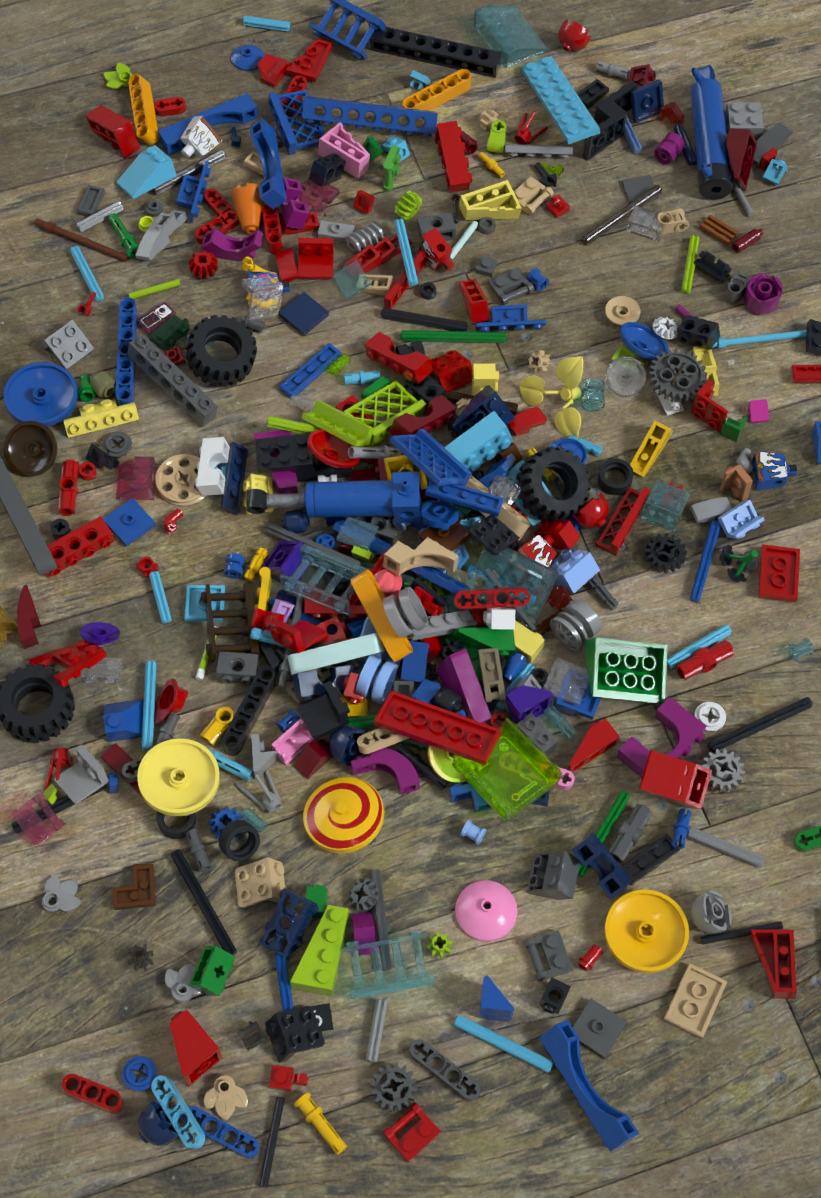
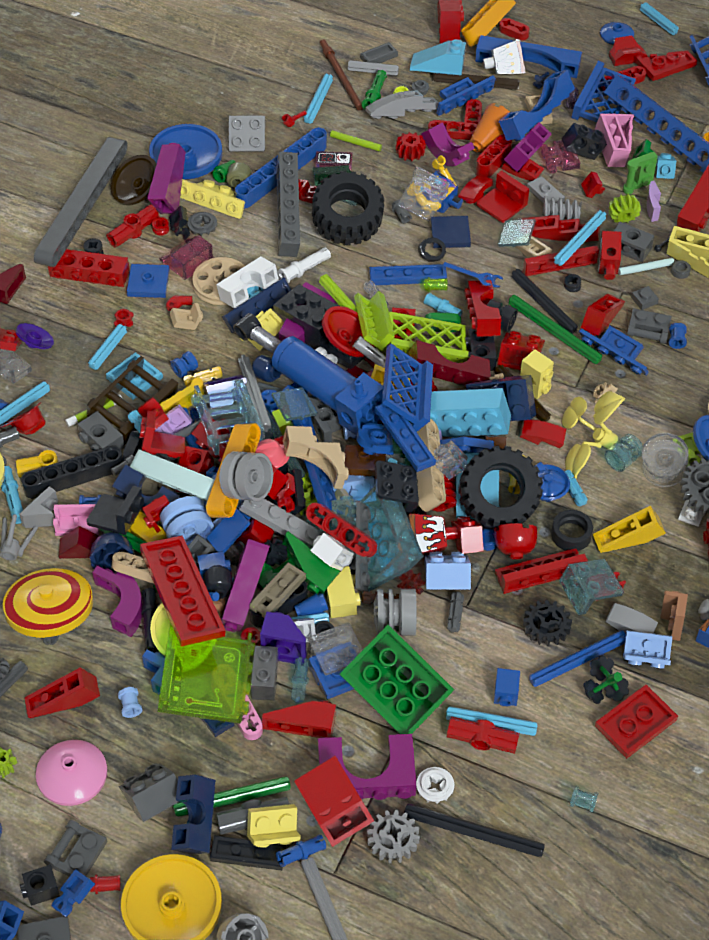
camera: 45 degrees right, 10 degrees down
none -> red slope [24,667,100,719]
none -> blue plate [51,869,95,917]
none -> magenta slope [148,143,186,214]
none -> tan bracket [170,303,203,330]
none -> light yellow bracket [247,804,301,847]
none -> white pin [277,247,331,284]
none -> black piece [418,237,446,262]
none -> blue flag [443,262,503,288]
none -> blue brick [494,668,520,707]
none -> lavender slope [647,181,661,222]

